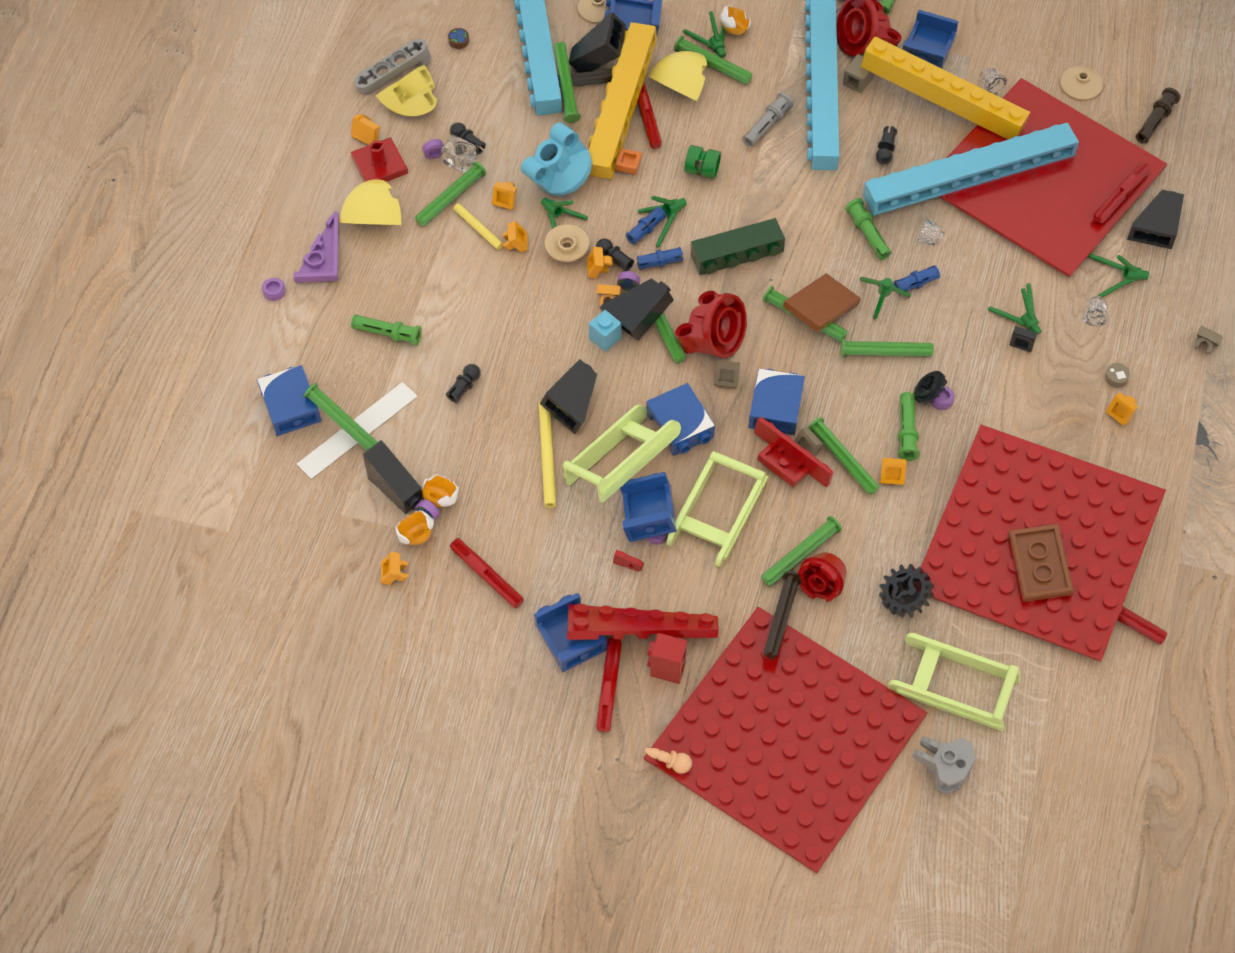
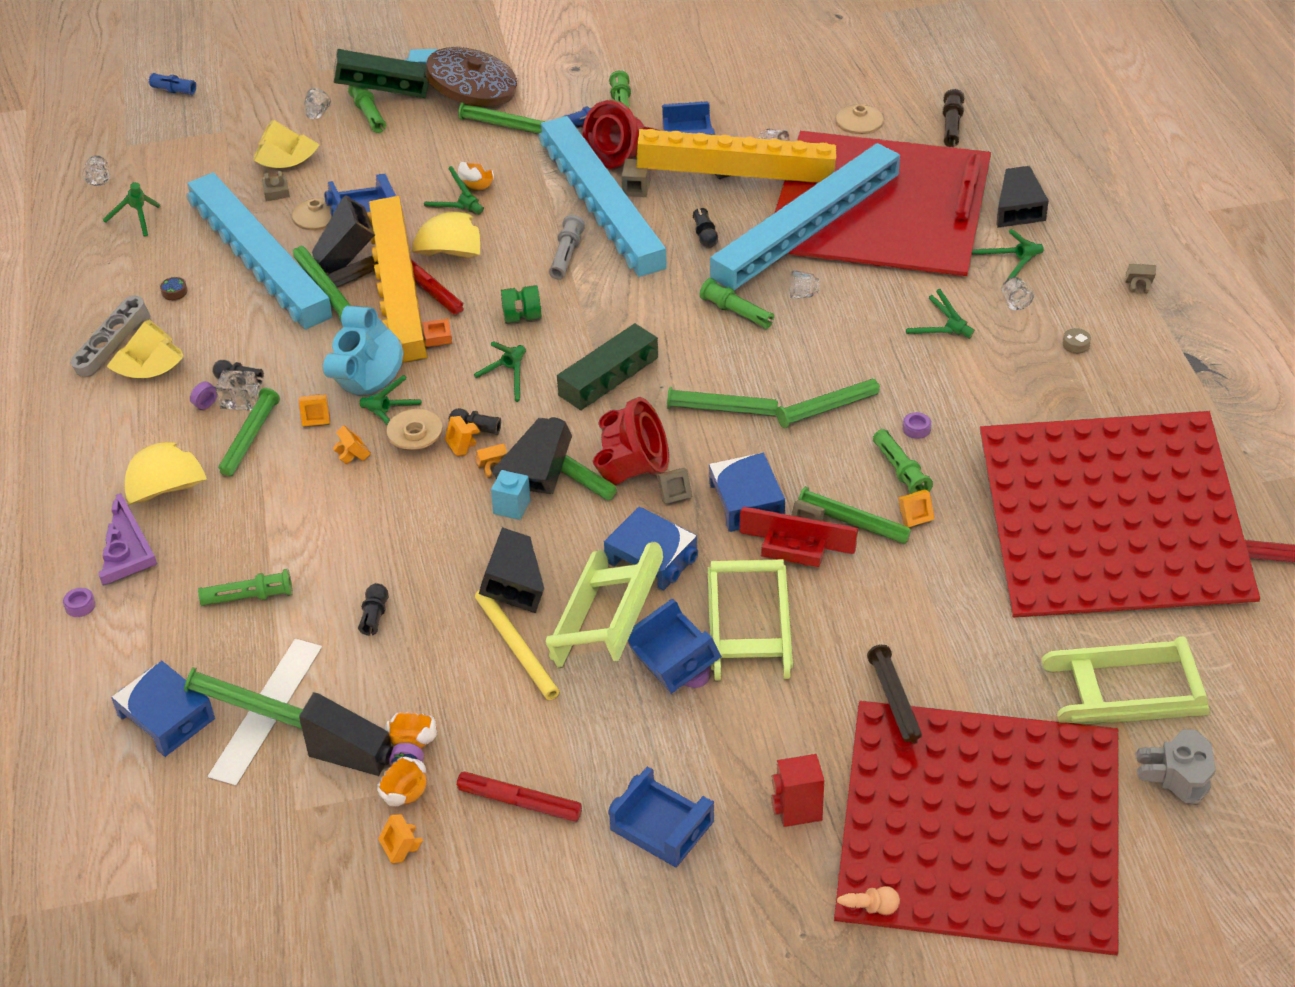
camera: 25 degrees left, 15 degrees down
light orange tile [351,114,380,145] -> none
red tile [351,137,408,182] -> none
light yellow bar [454,203,503,250] -> none
red wing [567,604,719,640] -> none
red axle [596,637,622,732] -> none
red piece [613,549,644,571] -> none
tile [617,271,641,291] -> none
blue pin [626,207,666,245] -> none
blue pin [636,247,684,270] -> none
bright green axle [674,35,753,84] -> none
bright green axle [761,516,842,586] -> none
dark orange tile [783,273,861,333] -> none
red cone [798,552,847,602] -> none
green plant [860,277,911,319] -> none
black gear [879,564,934,618] -> none
blue pin [893,265,940,295] -> none
black gear [914,371,947,405] -> none
dark orange tile [1008,524,1074,602] -> none
black tile [1009,326,1038,352] -> none
light orange tile [1106,392,1138,426] -> none

